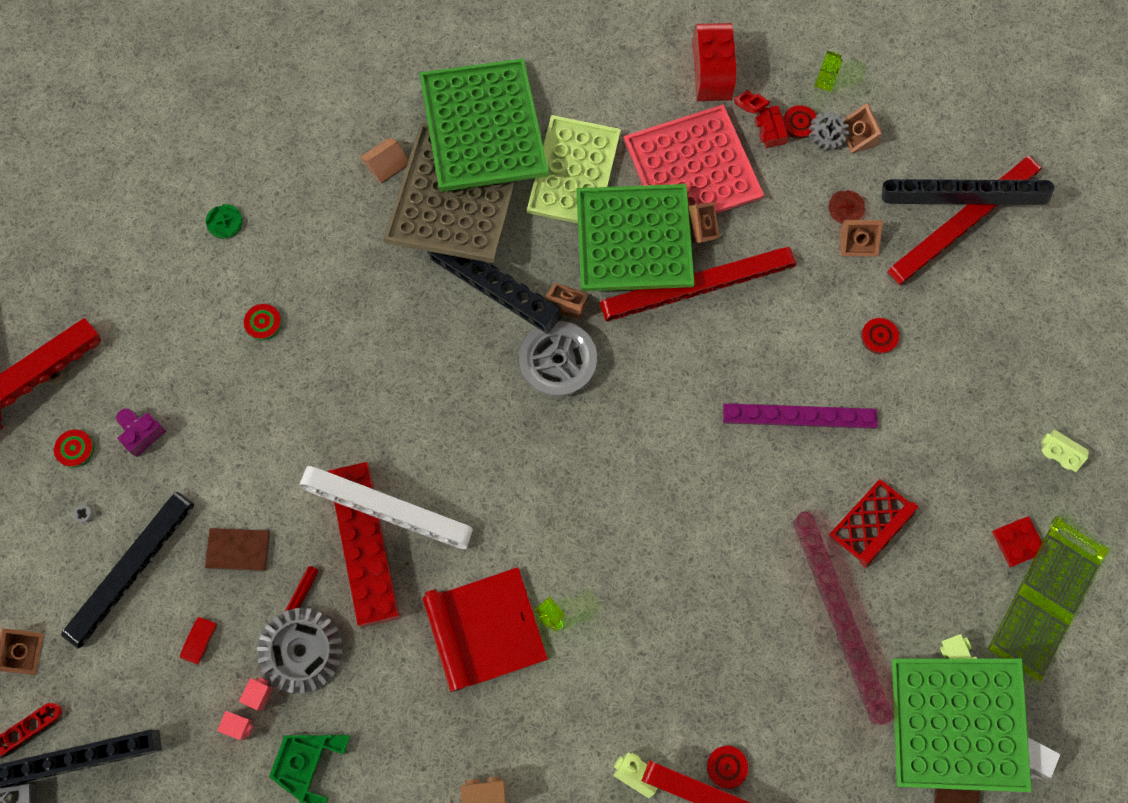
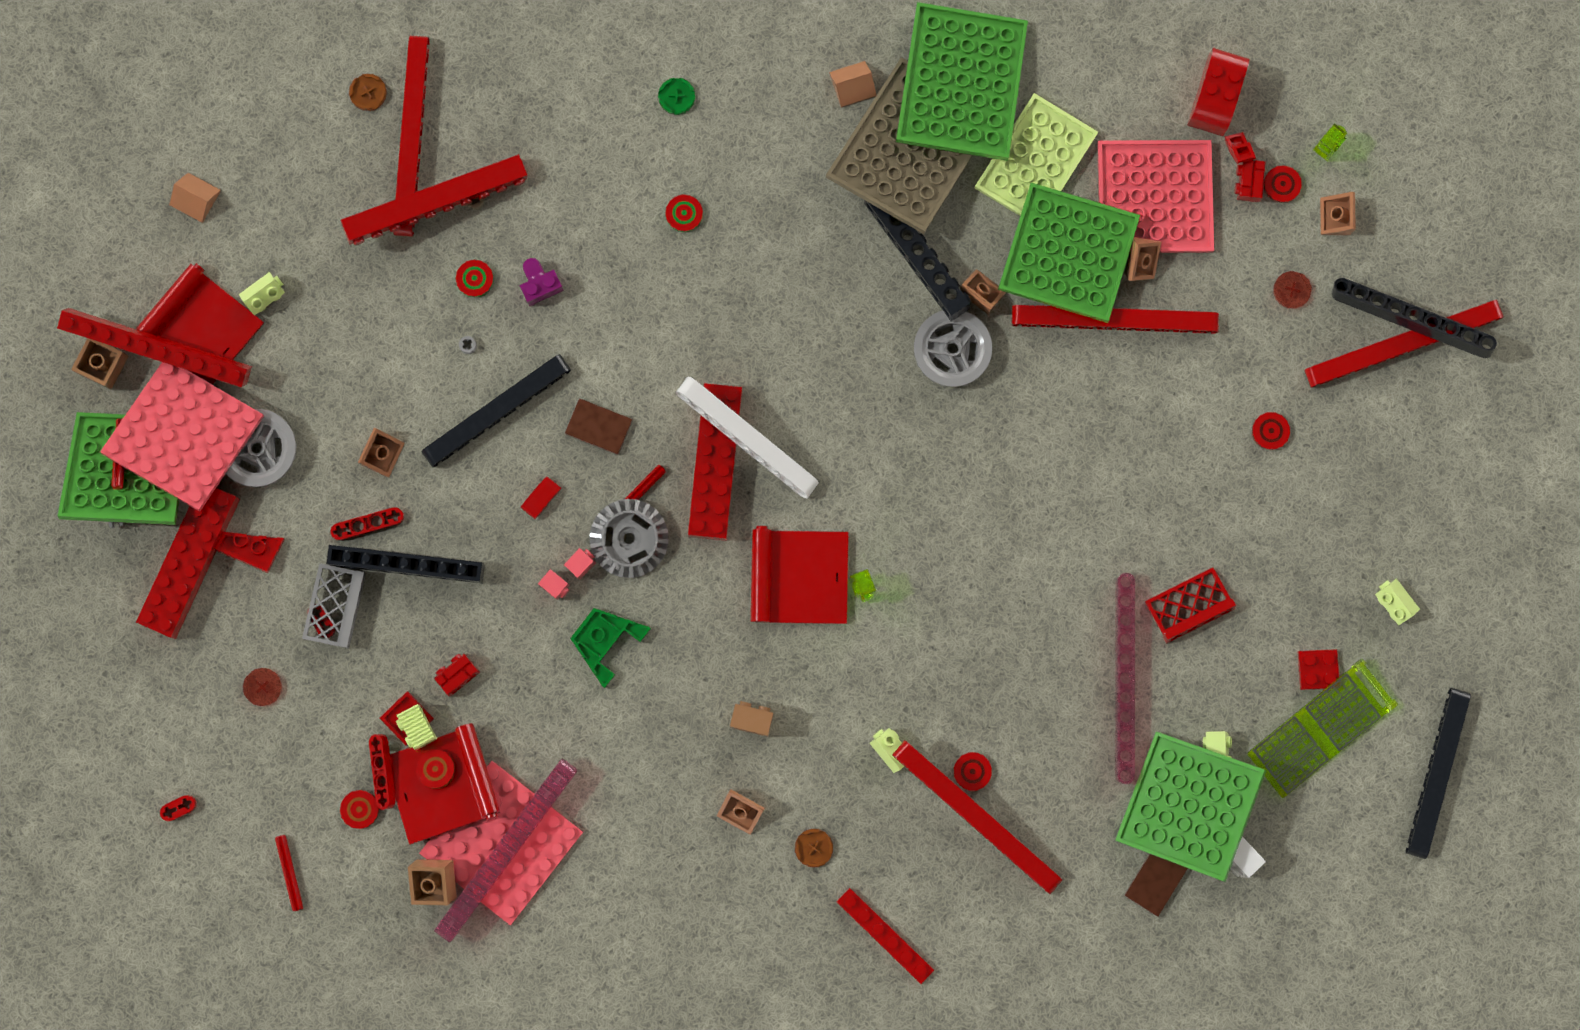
camera: 20 degrees right, 10 degrees up
magenta plate [723,403,878,429] -> none
light grey gear [809,111,849,151] -> none
nougat slope [839,220,883,256] -> none

